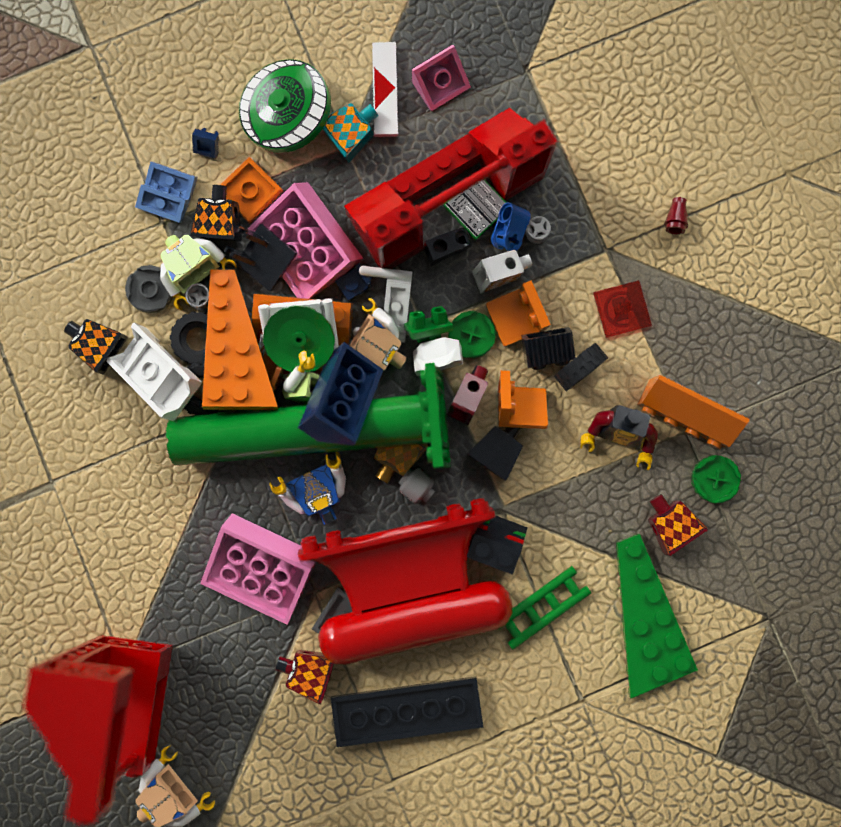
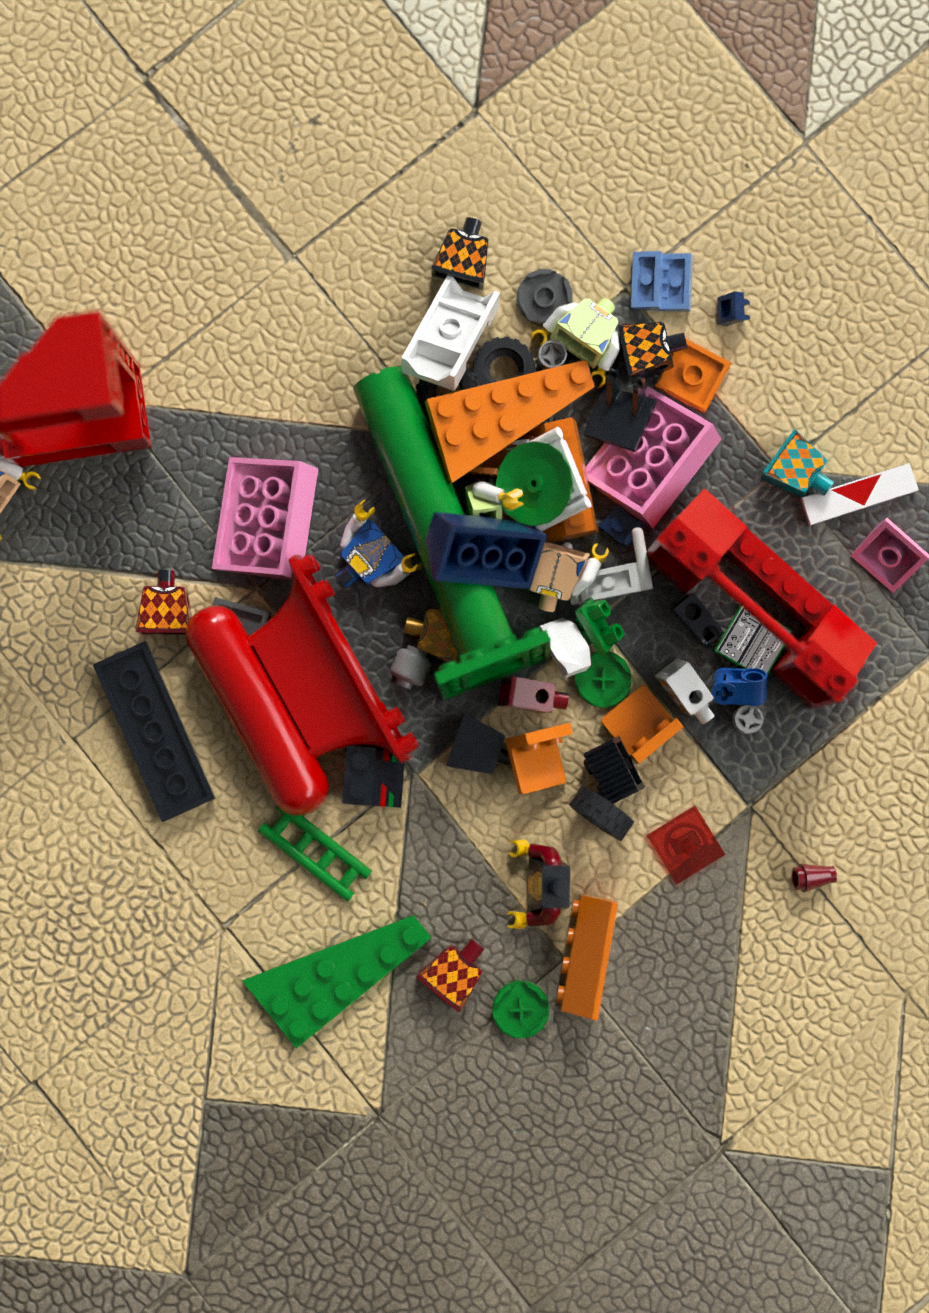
camera: 65 degrees right, 0 degrees up
dish [239,59,331,153] -> none

